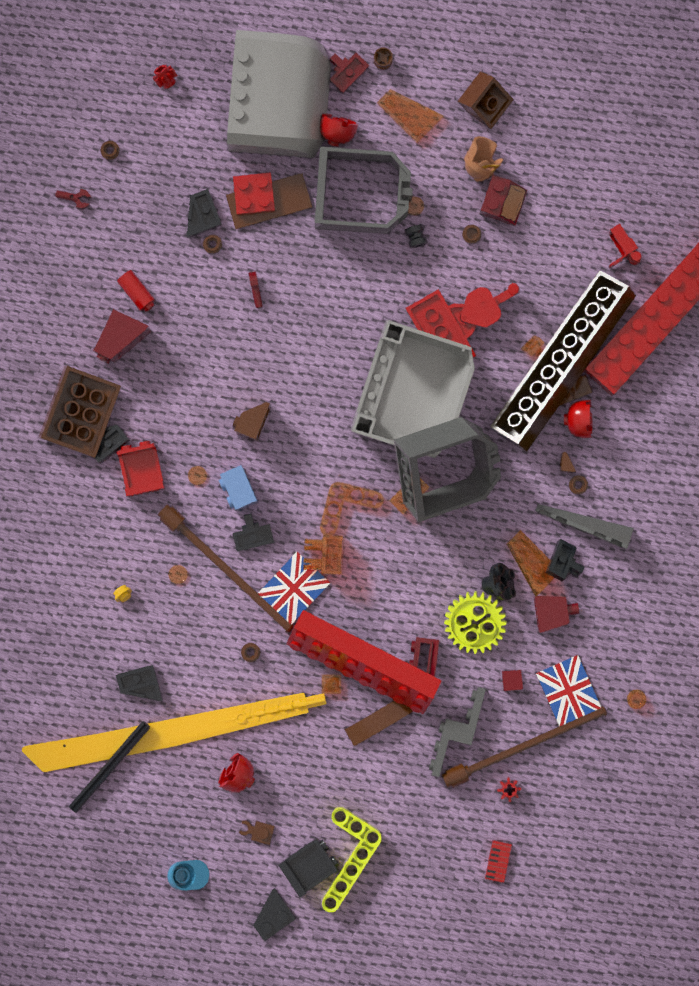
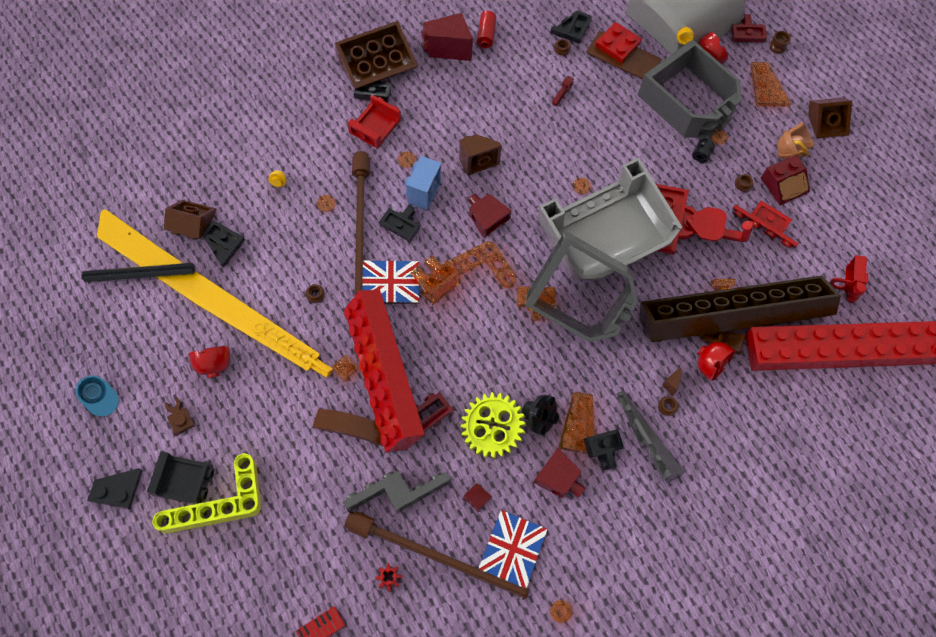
camera: 40 degrees right, 20 degrees down
none -> reddish brown slope [164,200,217,239]
none -> dark red torso [468,193,511,238]
none -> clear orange piece [573,178,591,194]
none -> yellow plate [677,27,694,45]
none -> red bracket [732,201,799,249]

